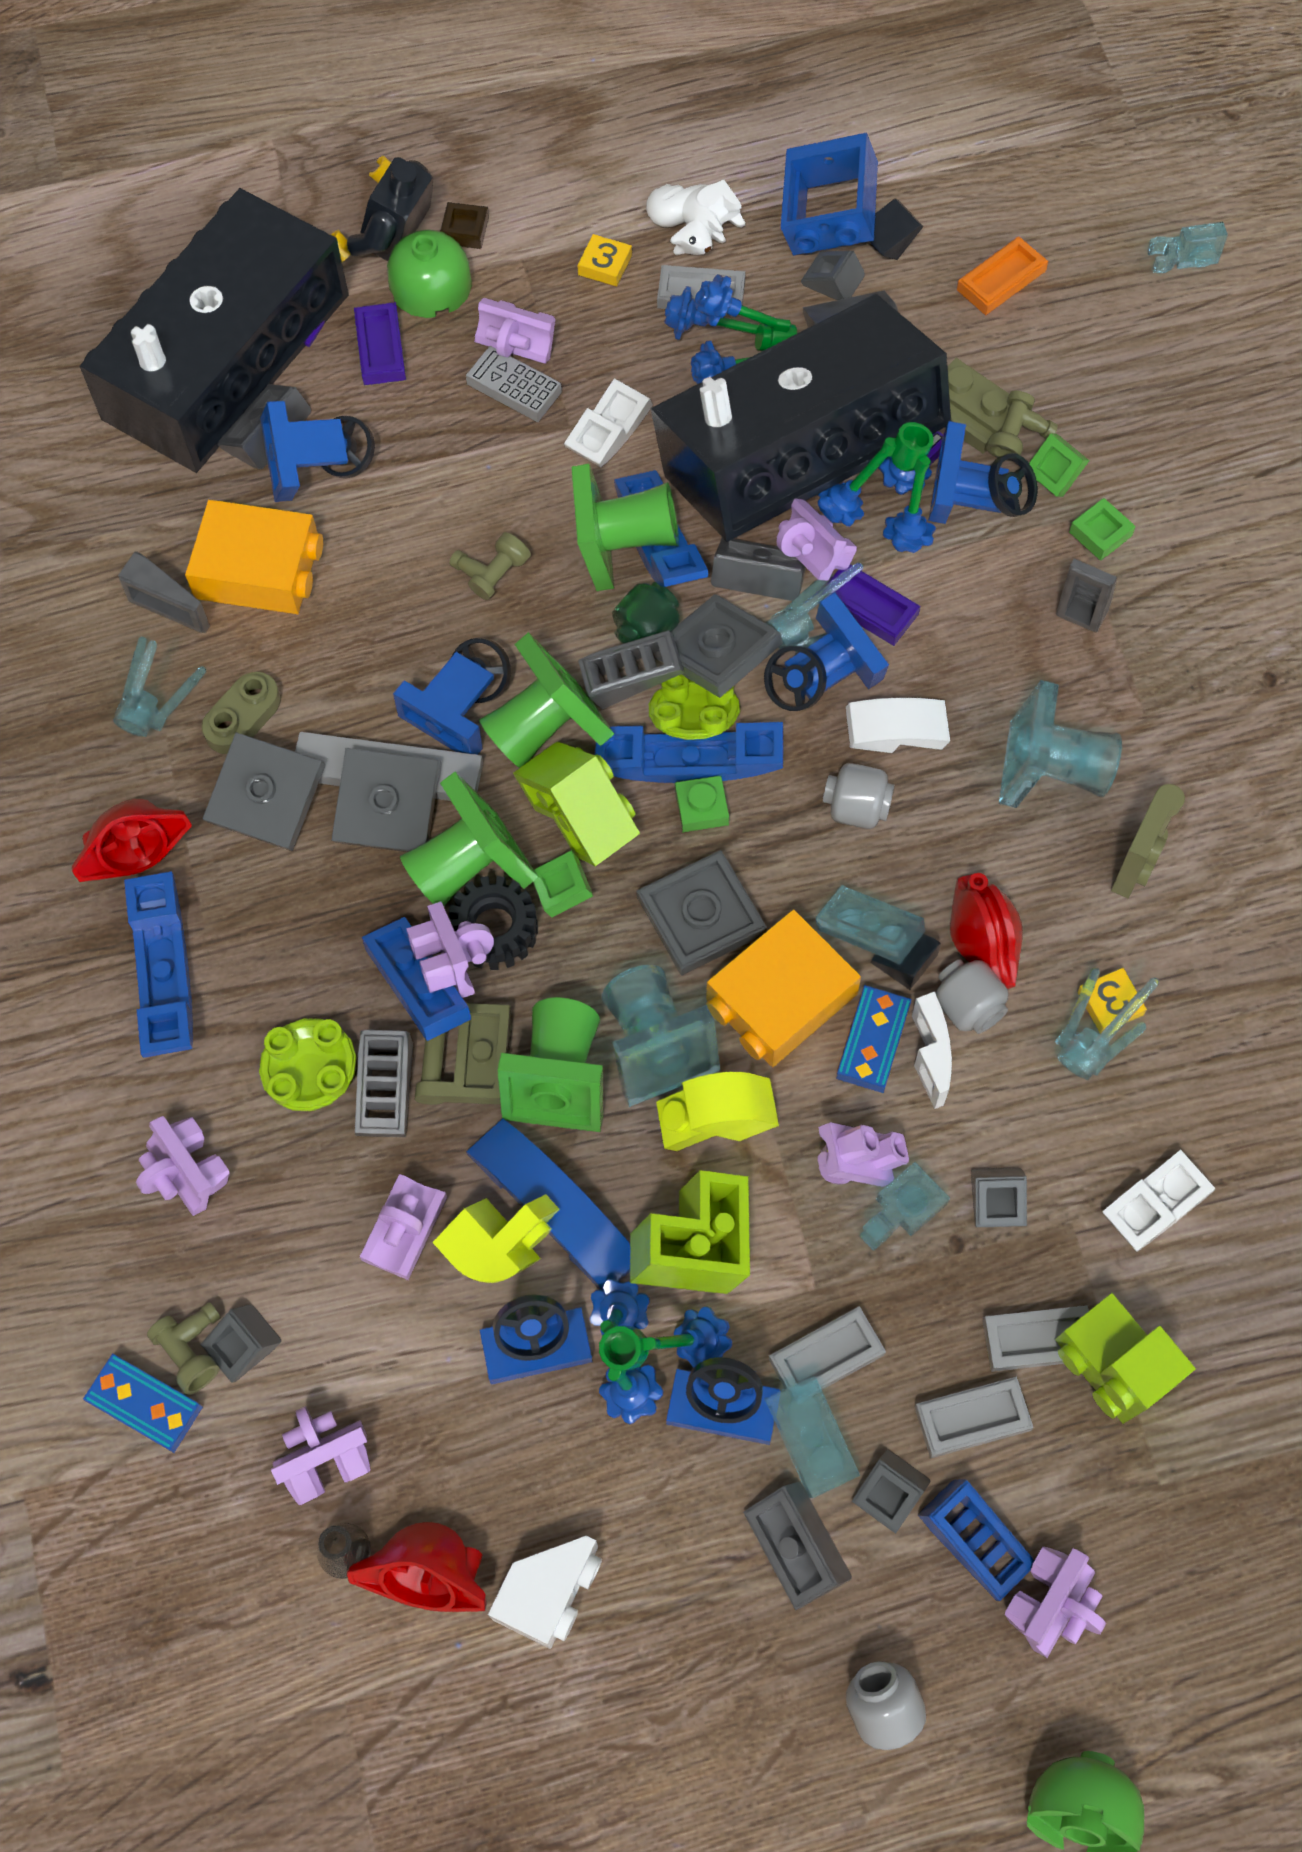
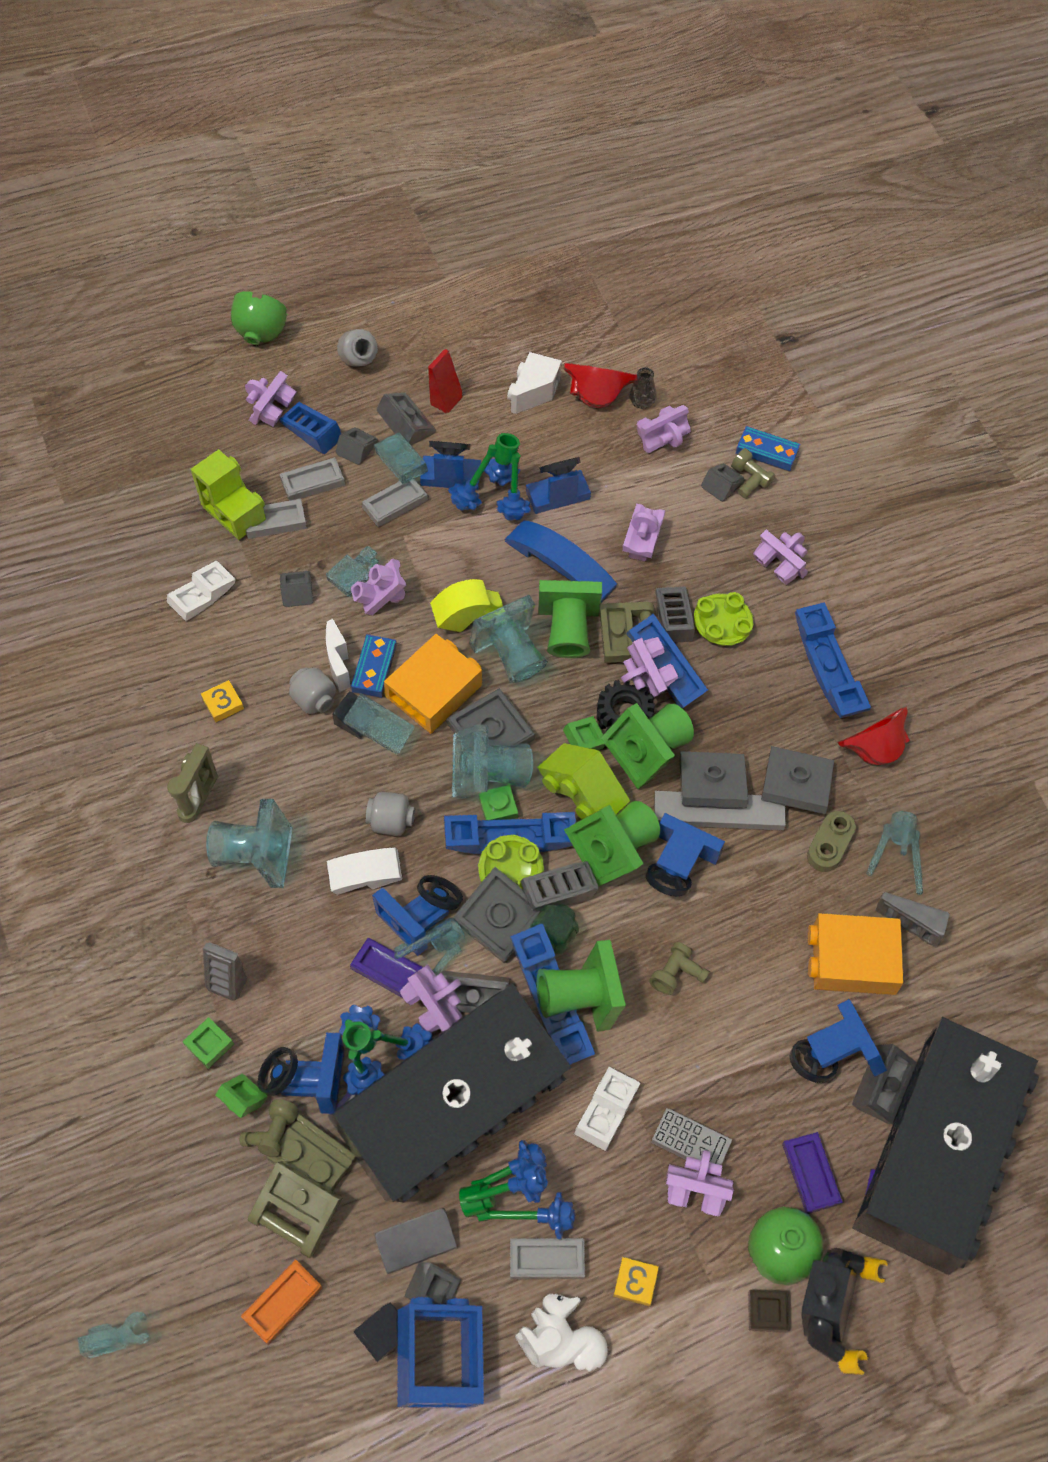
camera: 170 degrees right, 5 degrees down
neon yellow brick [432,1194,560,1283] -> none
lime brick [630,1170,750,1294] -> none
red hat [950,873,1023,989] -> none
clear light blue plant [1055,967,1159,1080] -> none
none -> olive plate [247,1161,343,1258]
none -> red slope [428,349,462,413]
none -> clear light blue plant [452,725,533,798]

